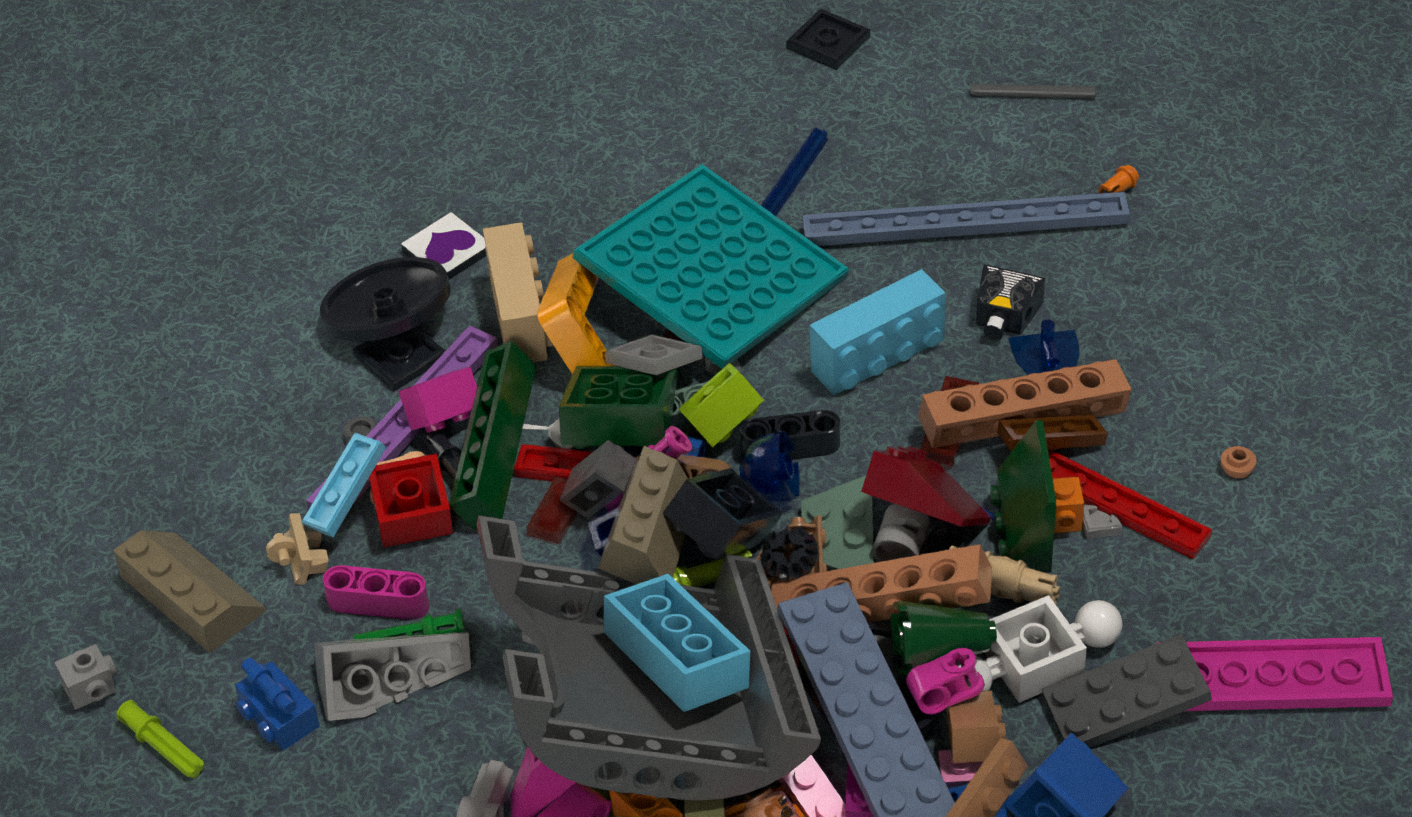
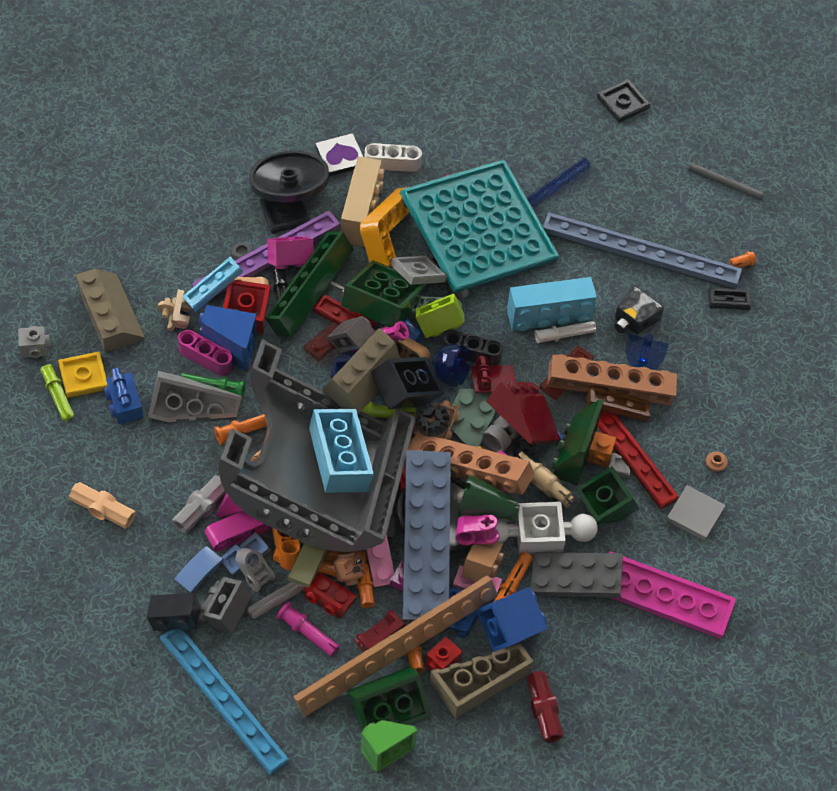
camera: 15 degrees right, 10 degrees up
none -> yellow tile [58,351,107,398]
none -> blue slope [199,305,257,371]
none -> orange pin [214,414,267,446]
none -> white beam [364,143,422,172]
none -> dark red hinge [471,356,516,394]
none -> orange pin [494,552,533,602]
none -> white axle [535,321,596,344]
none -> dark green slope [576,466,639,524]
none -> light grey tile [666,485,725,541]
none -> black tile [708,288,751,310]

